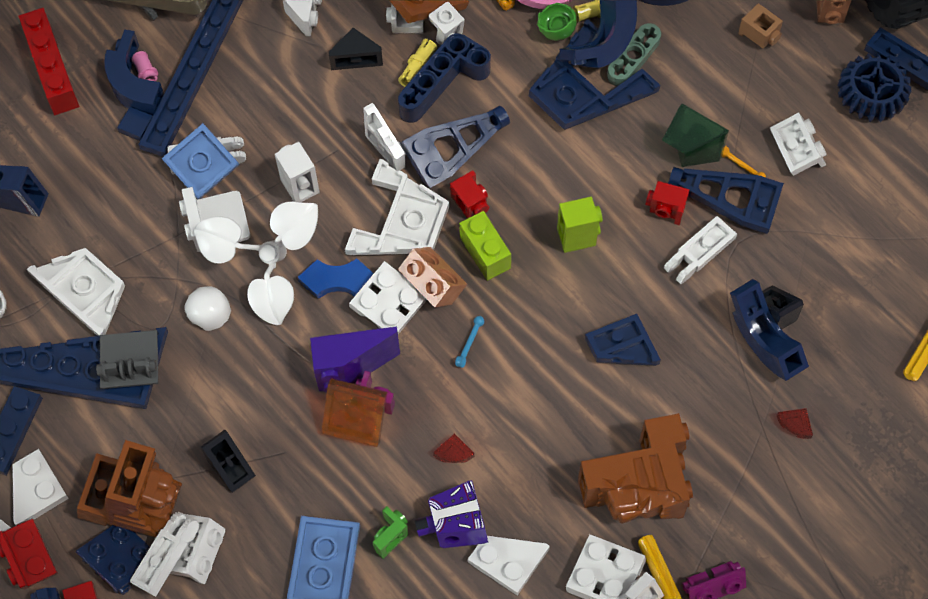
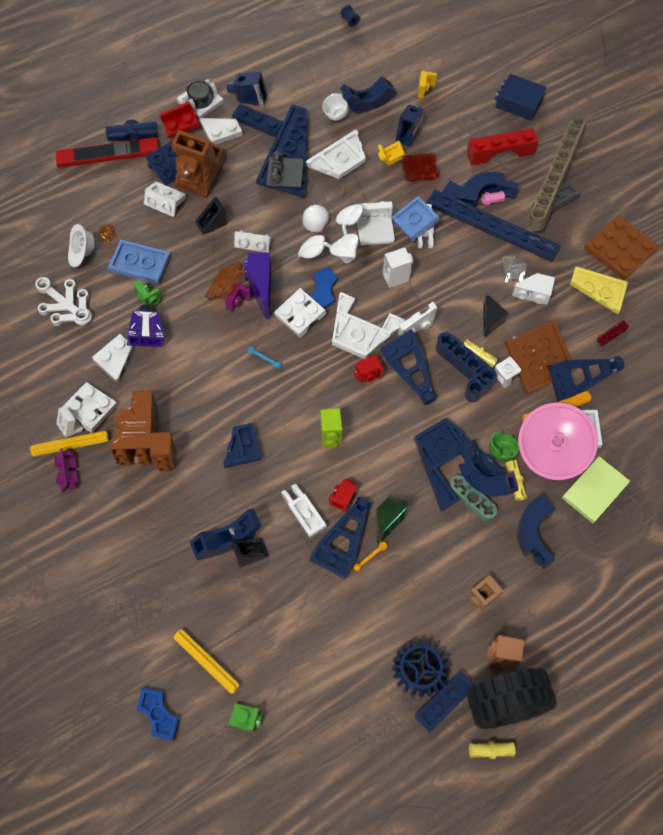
camera: 95 degrees right, 0 degrees up
white hinge [130,512,200,597] -> none
nougat brick [398,247,467,307] -> none
clear red tile [433,433,475,463] -> none
lime brick [459,211,511,281] -> none
white bracket [770,113,827,176] -> none
clear red tile [777,408,813,439] -> none
none -> white hinge [234,230,272,253]
none -> yellow bracket [378,141,406,166]
none -> clear red bracket [402,153,440,181]
none -> clear slope [501,256,527,282]

